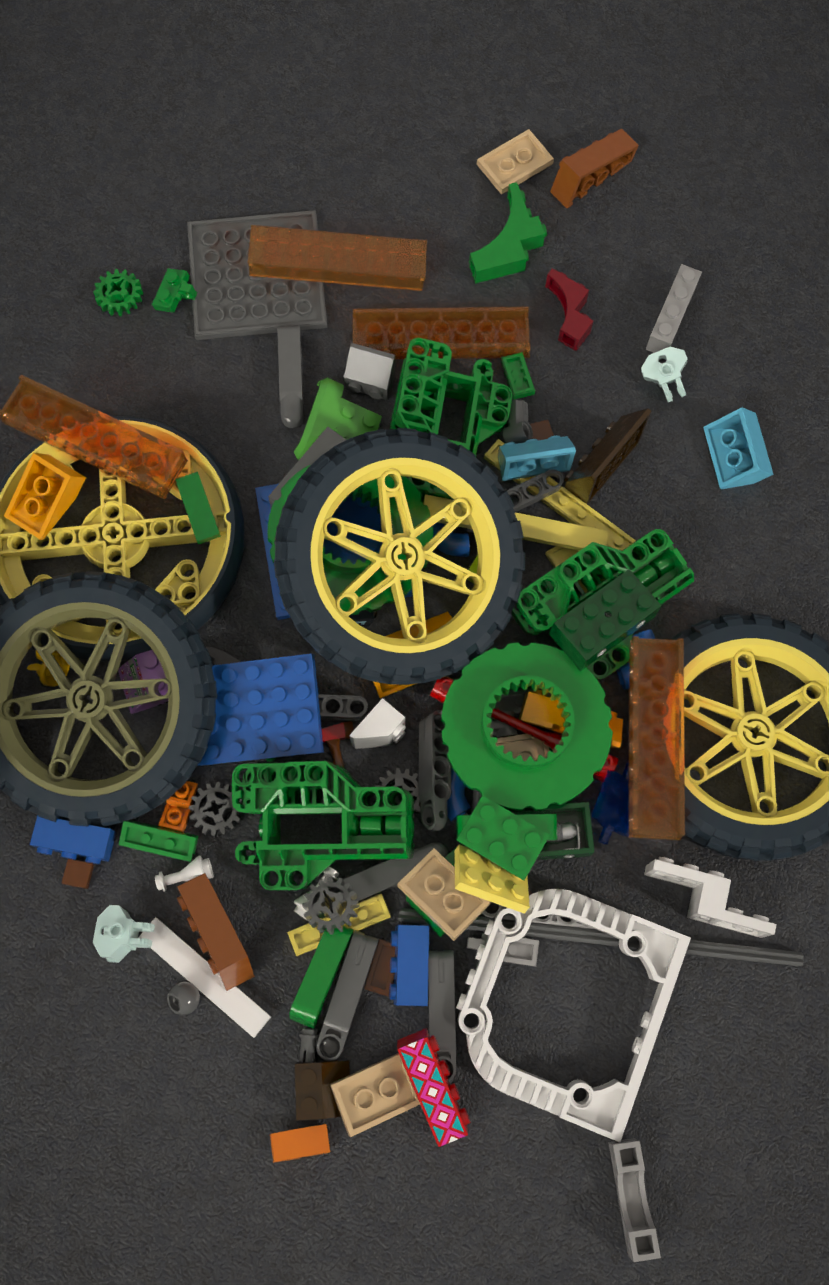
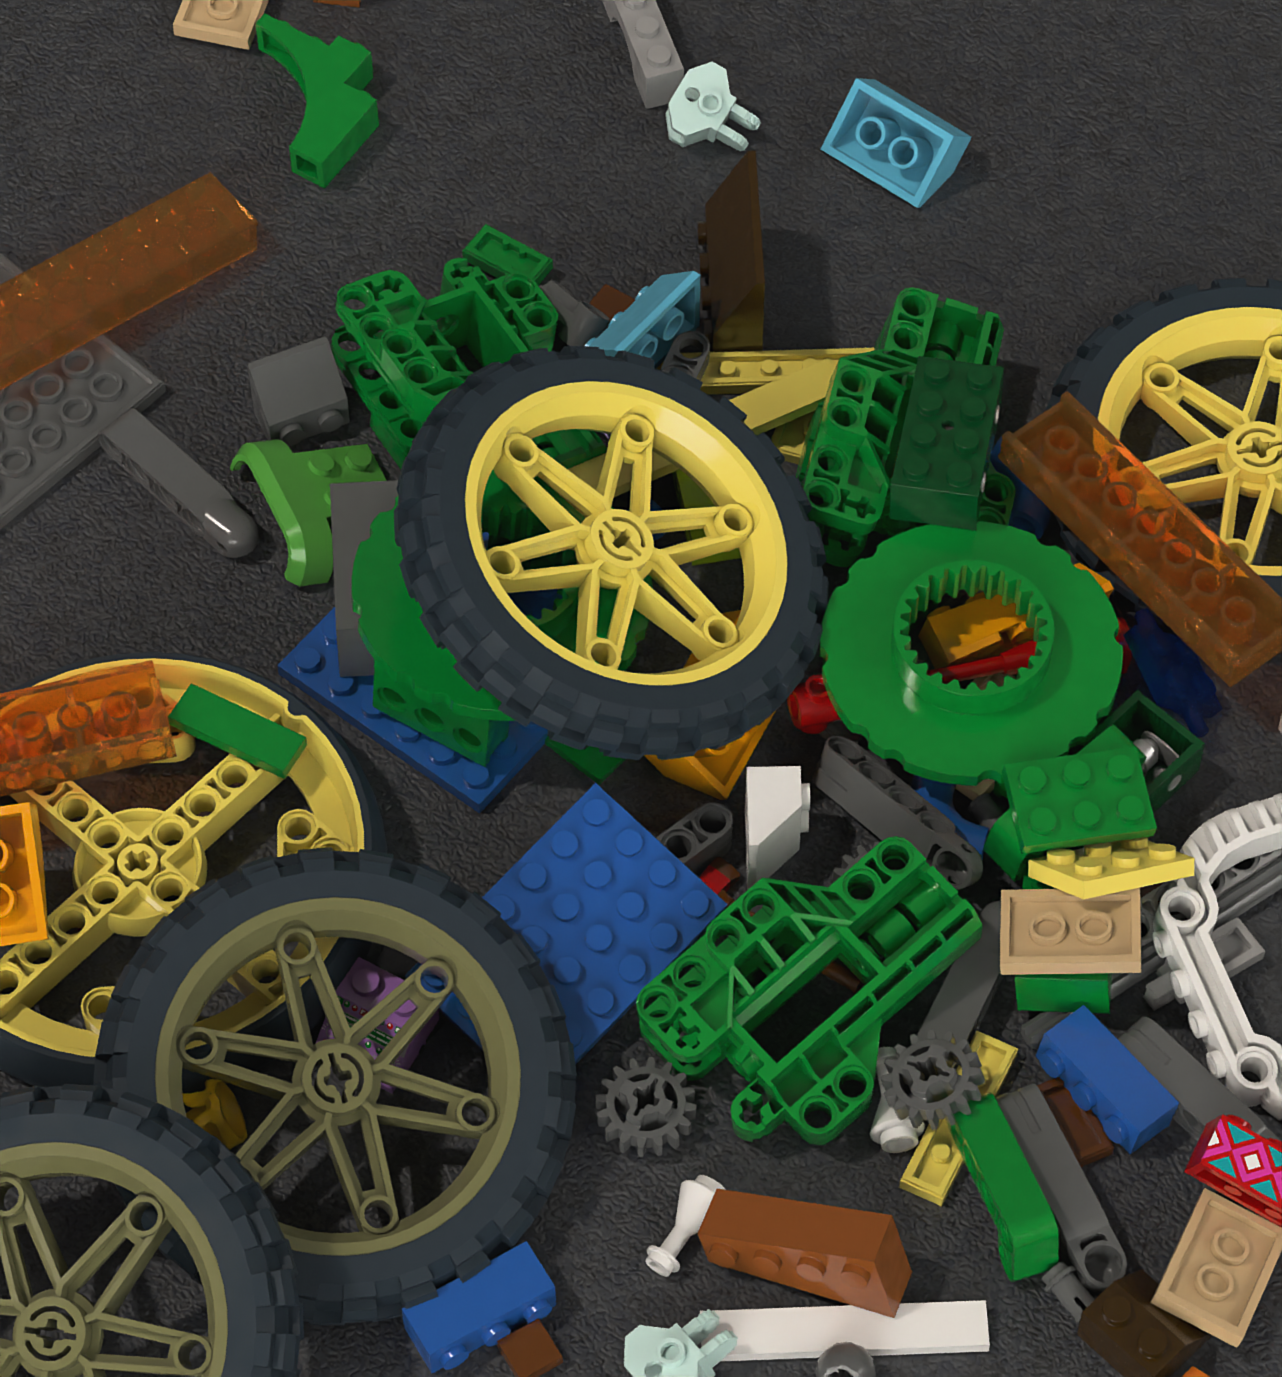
camera: 40 degrees left, 15 degrees down
green plate [119,820,198,862] -> none
orange slope [158,781,198,832] -> none
clear orange tile [353,307,530,359] -> none
dark red arch [545,268,593,351] -> none

